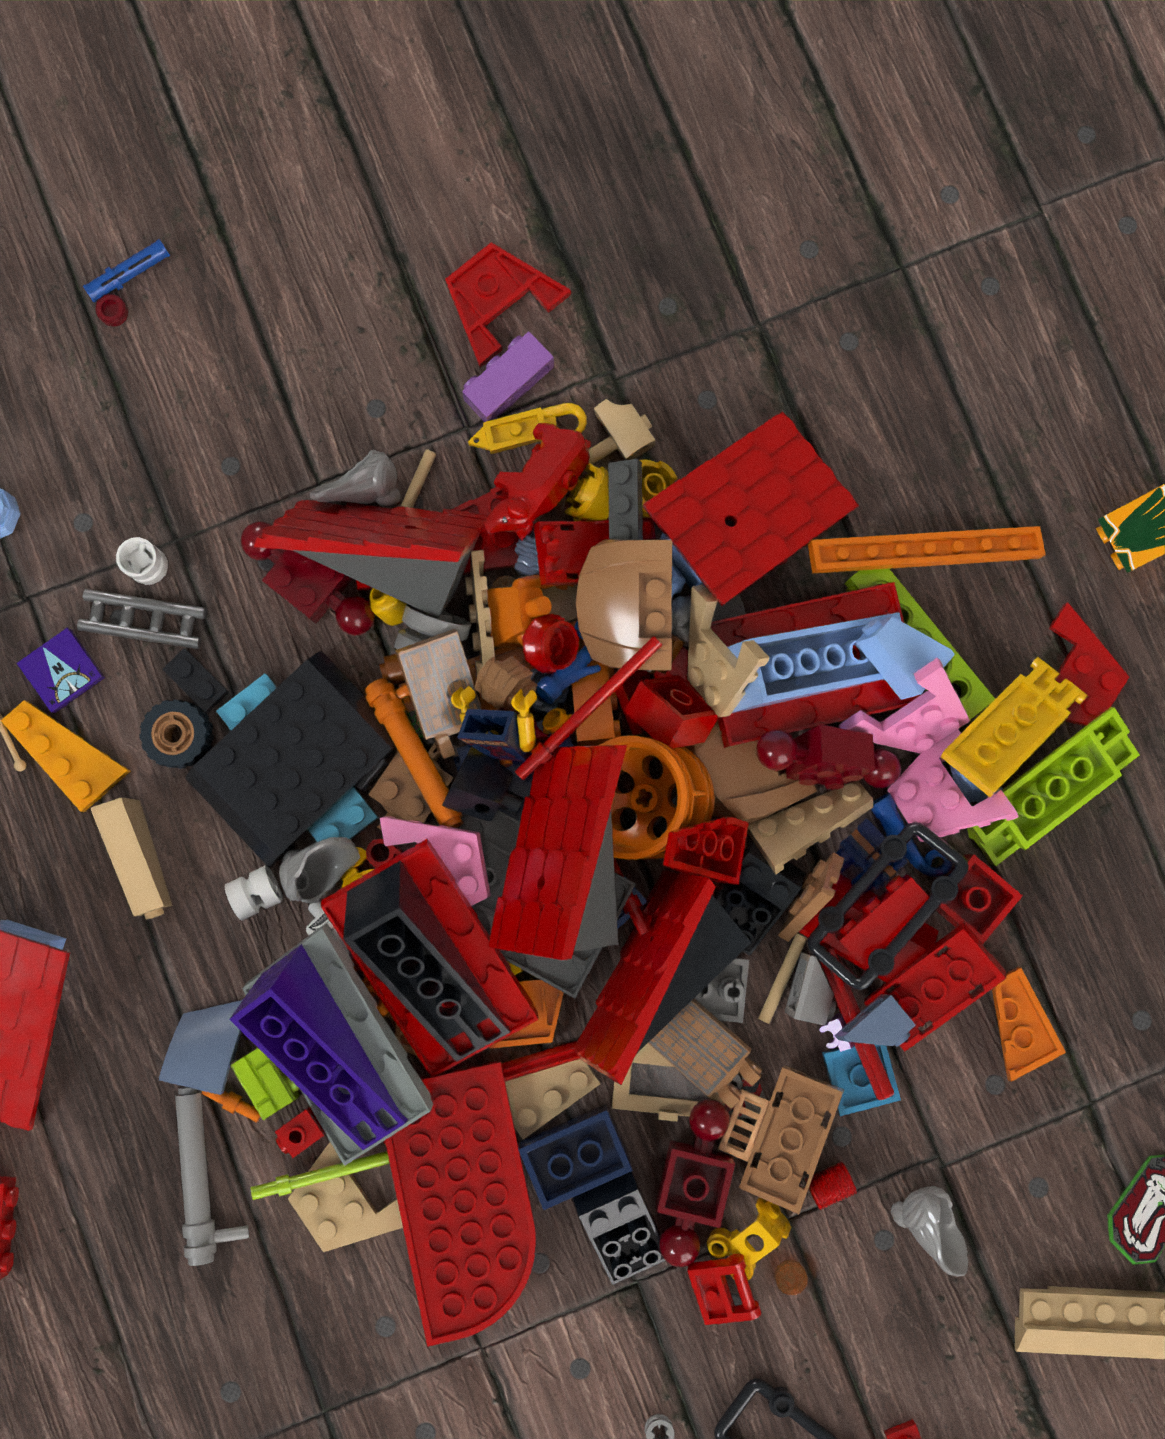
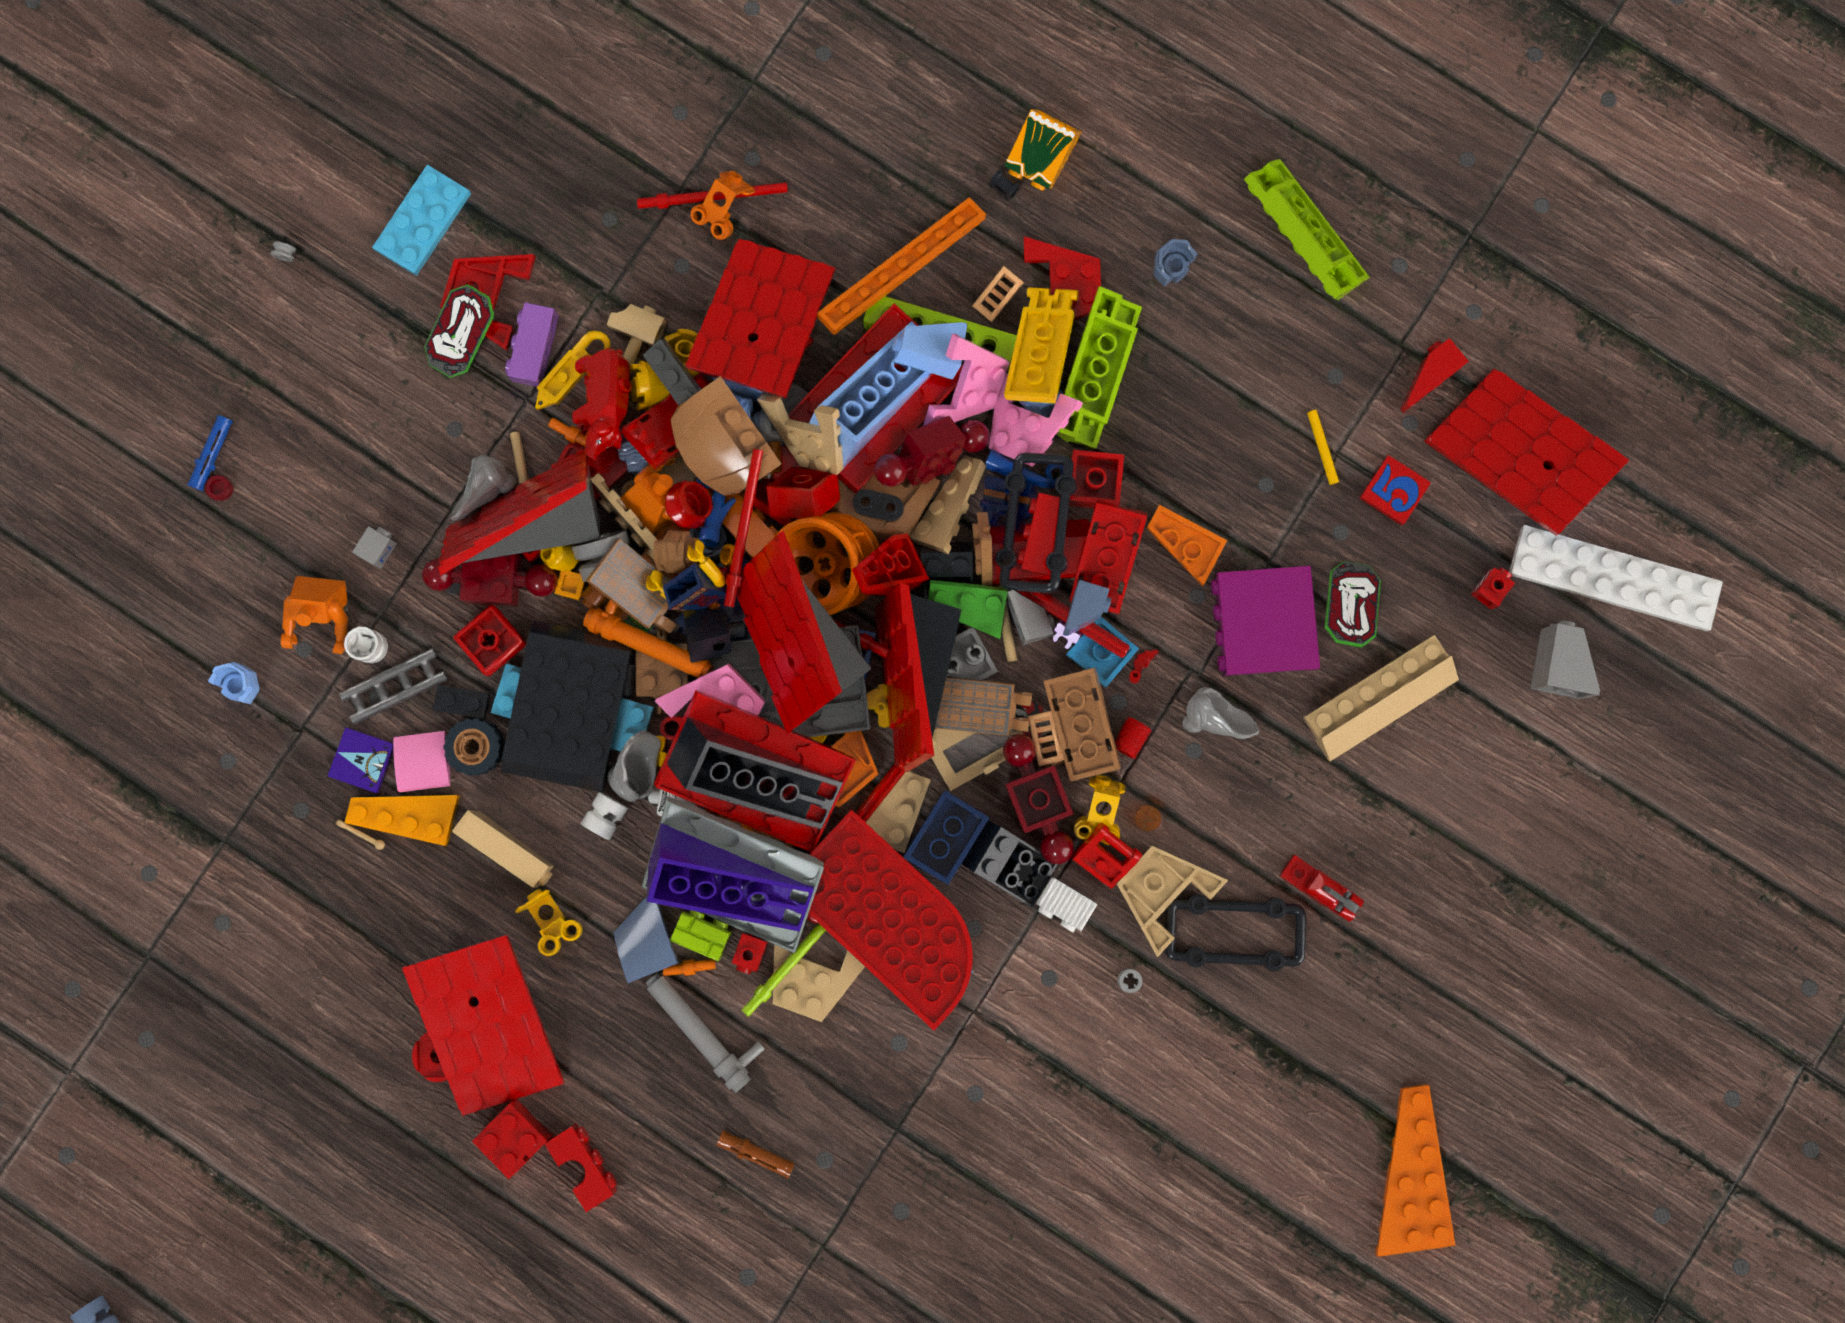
camera: 30 degrees left, 0 degrees up
none -> light grey bush [270,242,296,262]
none -> orange torso [281,576,348,654]
none -> light grey brick [352,526,397,569]
none -> medium azure plate [372,165,471,276]
none -> bright pink slope [393,731,450,792]
none -> shield [424,284,494,378]
none -> red brick [453,605,527,676]
none -> yellow piece [515,889,583,956]
none -> orange bar [548,418,586,447]
none -> light orange plate [555,571,587,601]
none -> red bar [637,182,788,209]
none -> orange piece [691,171,755,240]
none -> dark orange pin [716,1130,795,1179]
none -> black plate [853,489,904,522]
none -> yellow piece [866,684,889,728]
none -> bright green wing [927,580,1007,639]
none -> light nougat slope [972,266,1024,322]
none -> black bush [988,168,1022,201]
none -> white brick [1035,877,1097,933]
none -> tan wing [1117,846,1228,957]
none -> red piece [1129,650,1159,684]
none -> magenta panel [1211,566,1320,677]

